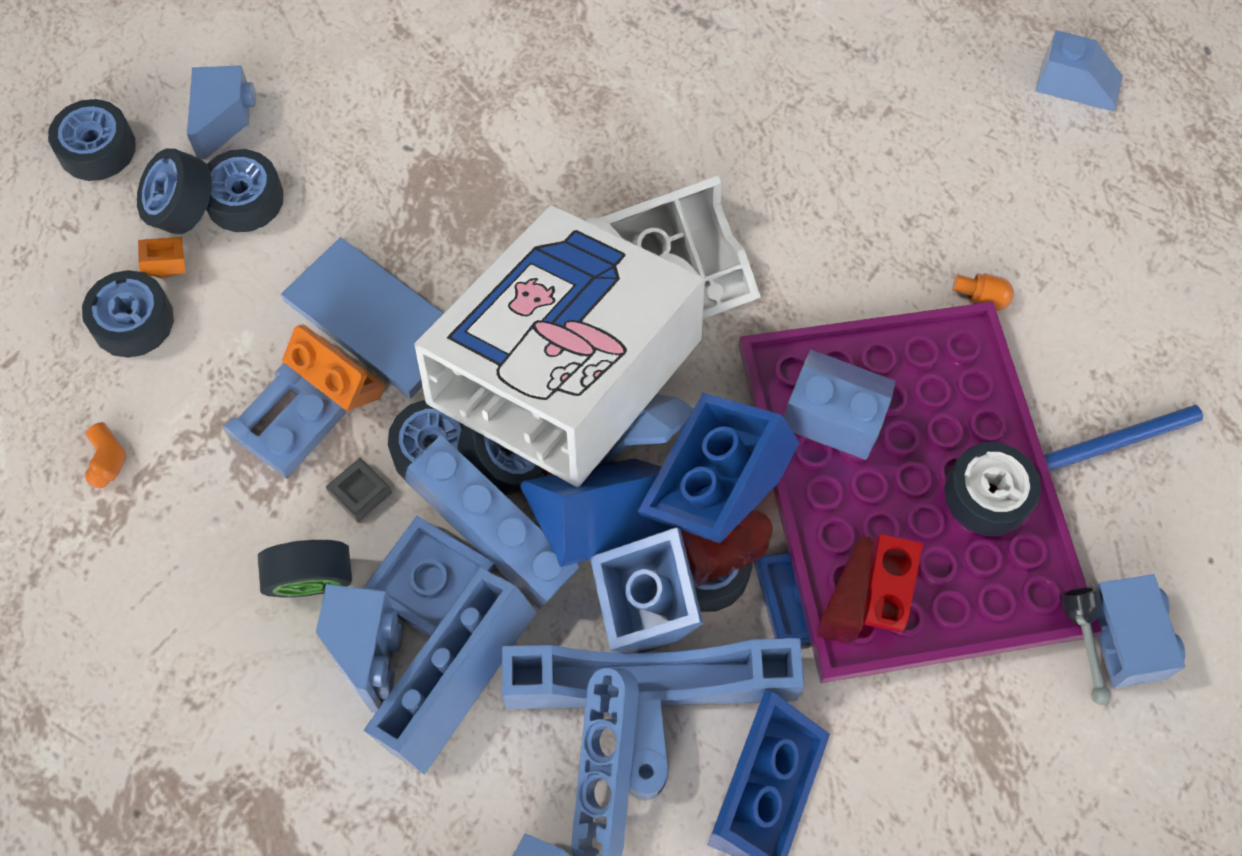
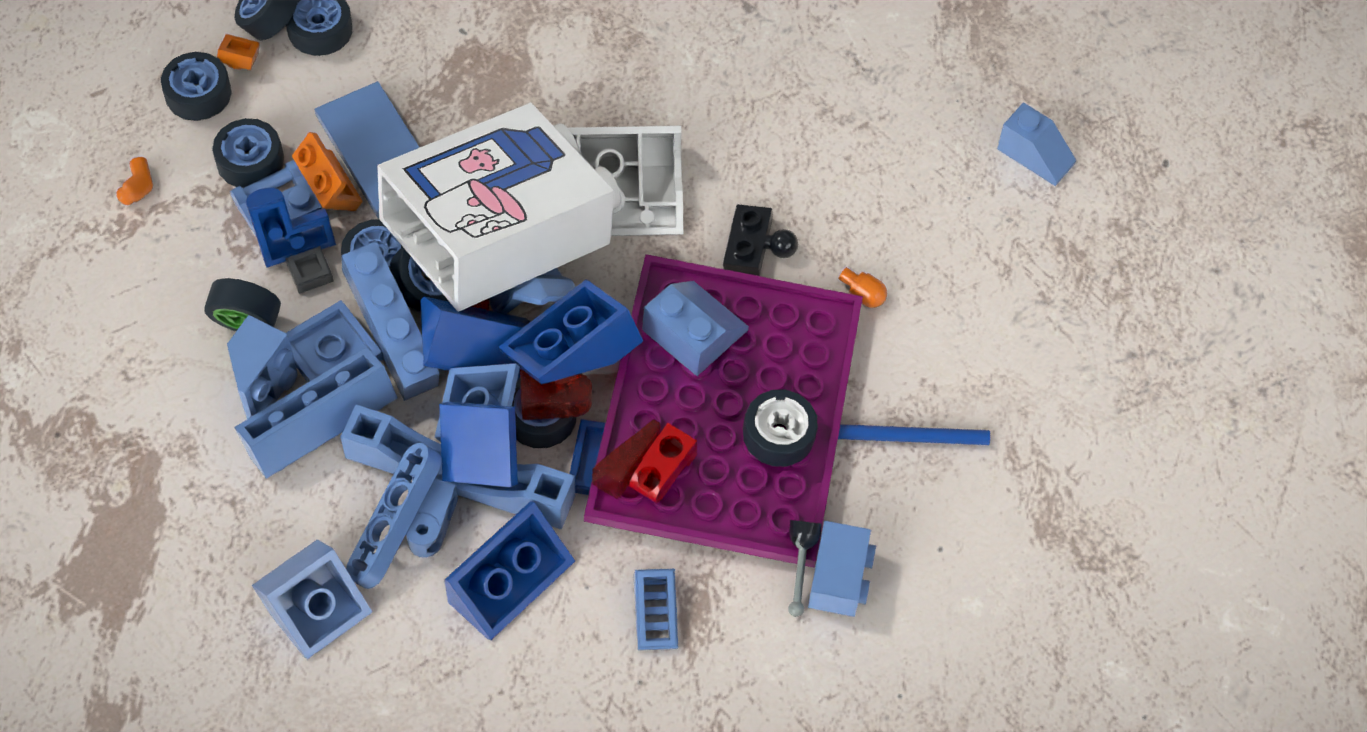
camera: 20 degrees right, 5 degrees down
none -> wheel [212,118,284,188]
none -> blue brick [246,188,336,268]
none -> tile [439,402,518,487]
none -> medium blue slope [633,569,678,650]
none -> black plate [723,204,798,276]

